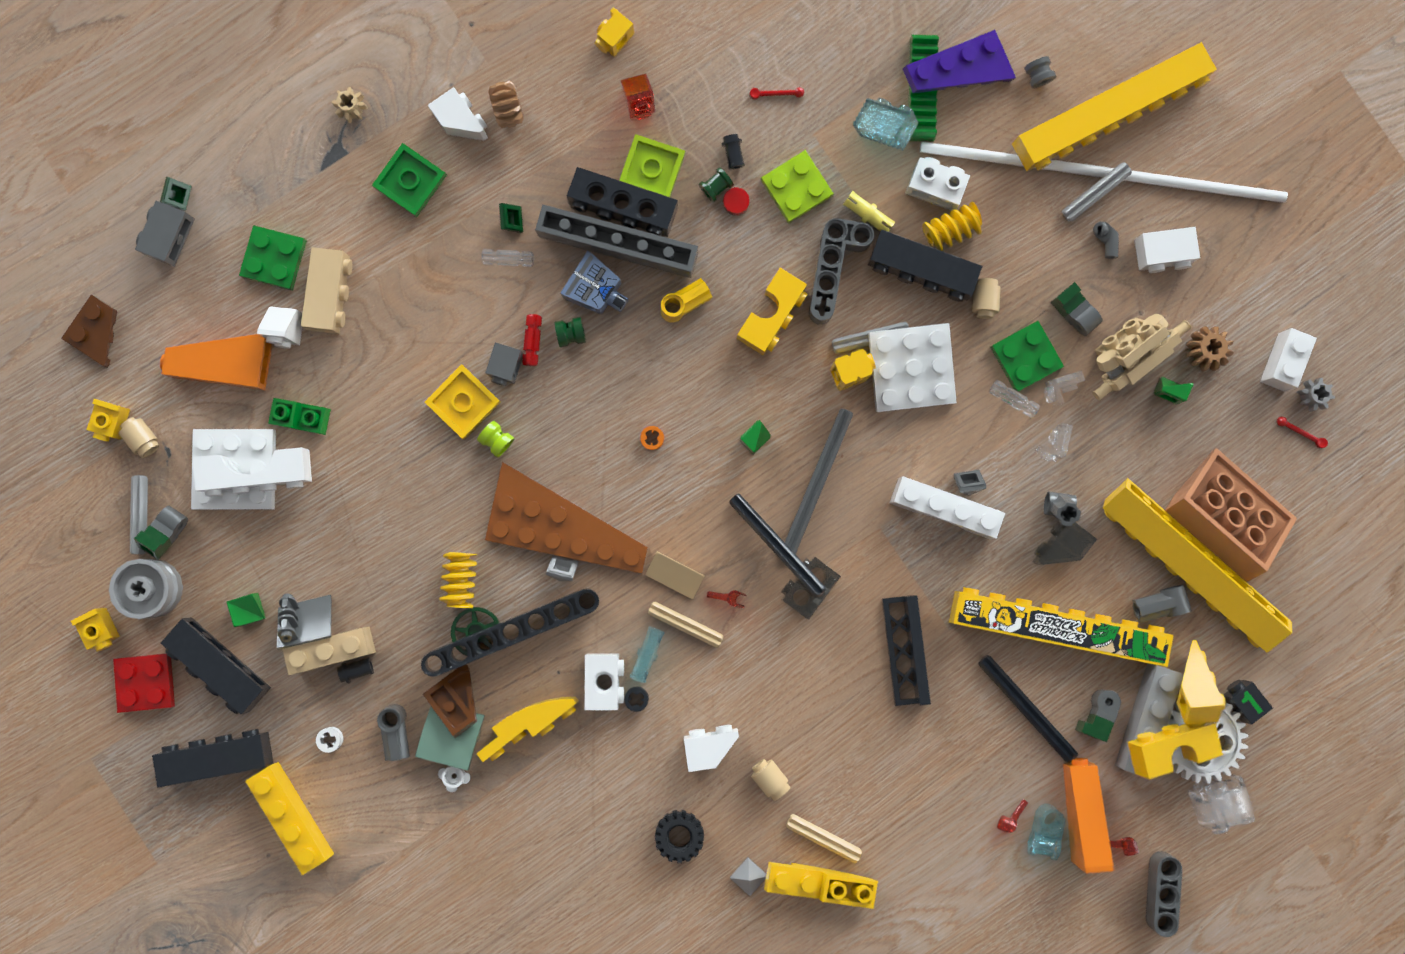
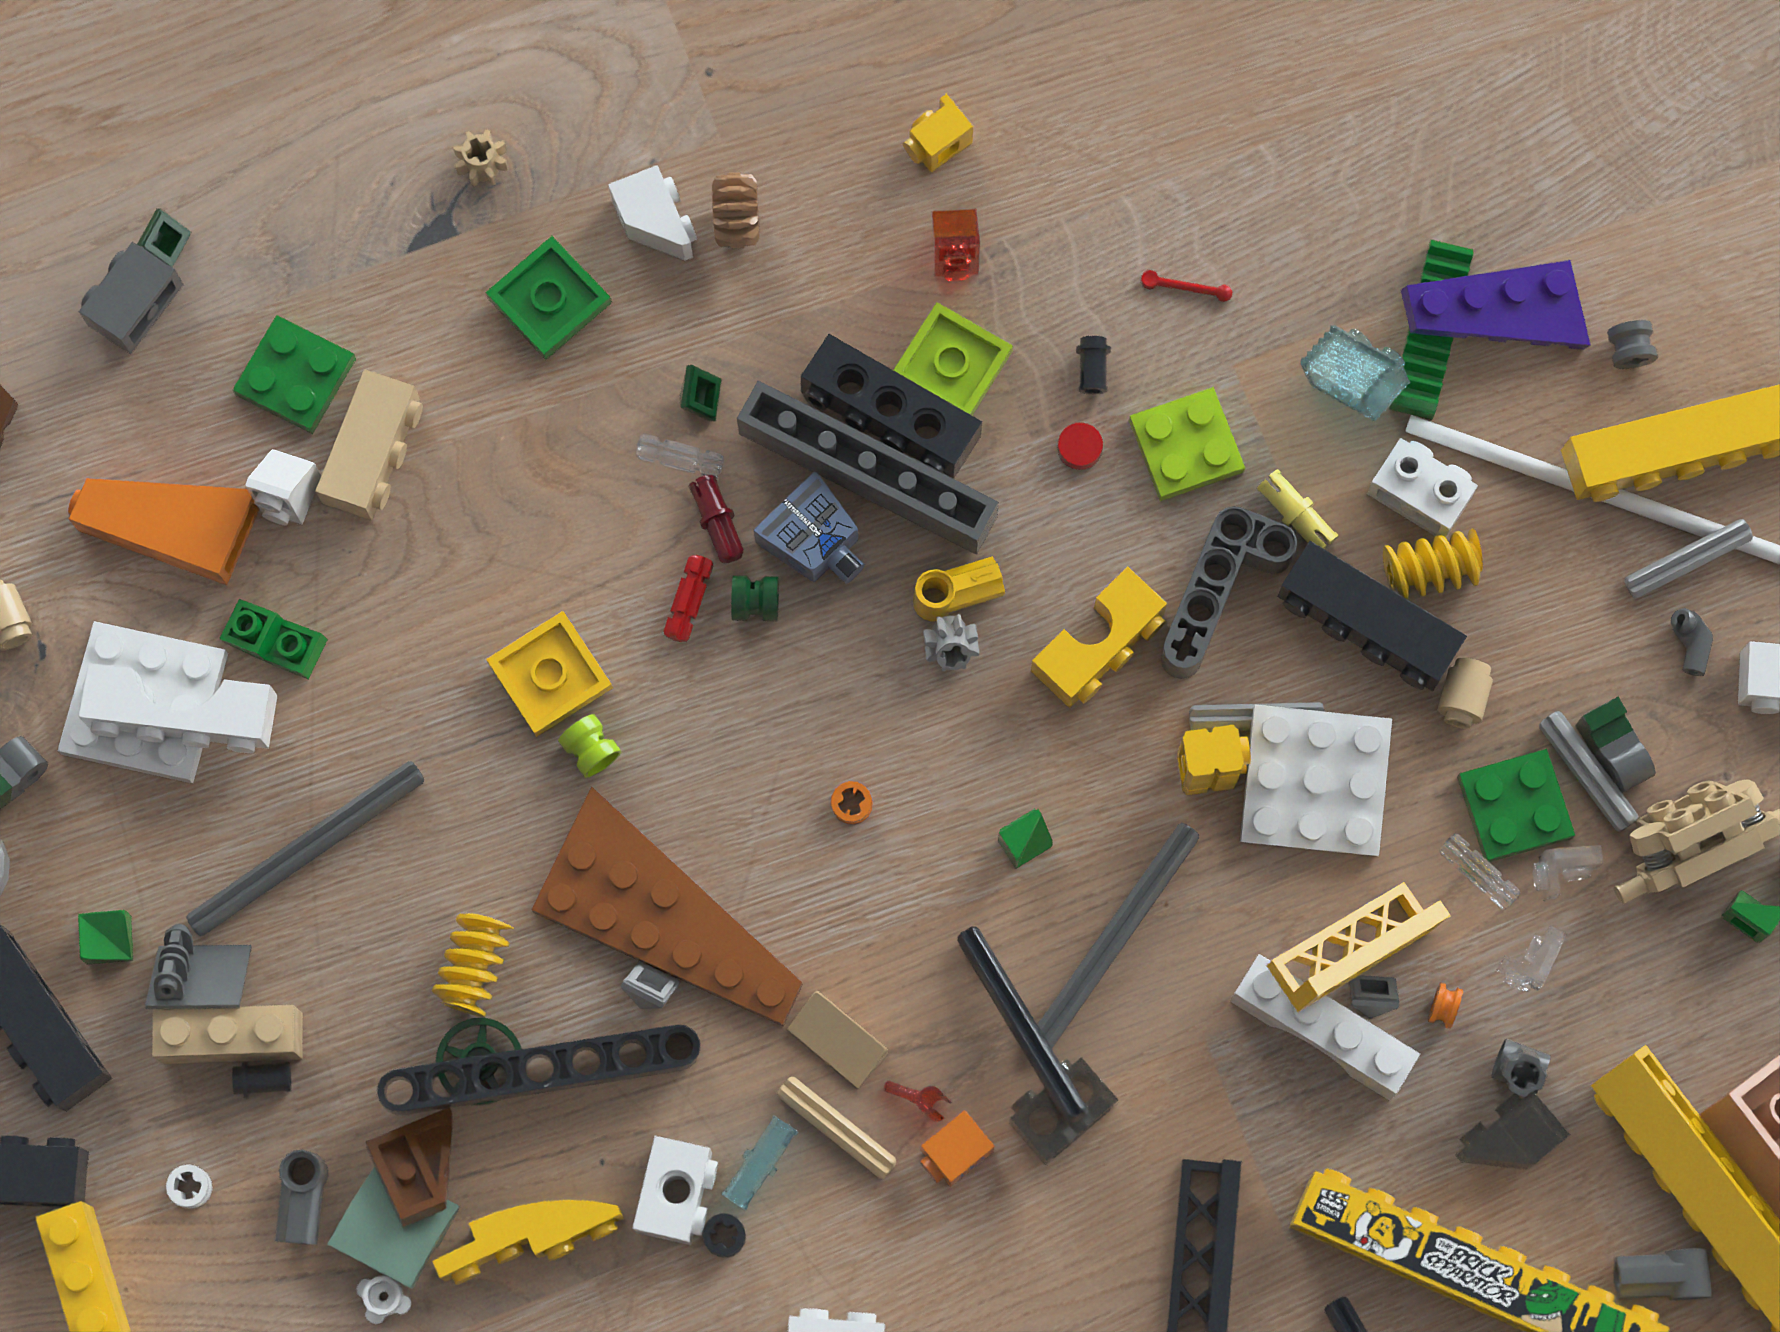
camera: 15 degrees right, 10 degrees down
dark grey brick [485,343,523,386] -> none
dark green bush [699,167,734,202] -> none
none -> dark grey axle [186,761,424,936]
none -> dark red axle [689,475,744,564]
none -> orange brick [920,1110,995,1187]
none -> light grey gear [923,614,980,672]
none -> yellow fence [1266,882,1451,1012]
none -> orange bush [1428,982,1463,1029]
none -> light grey axle [1539,711,1638,832]

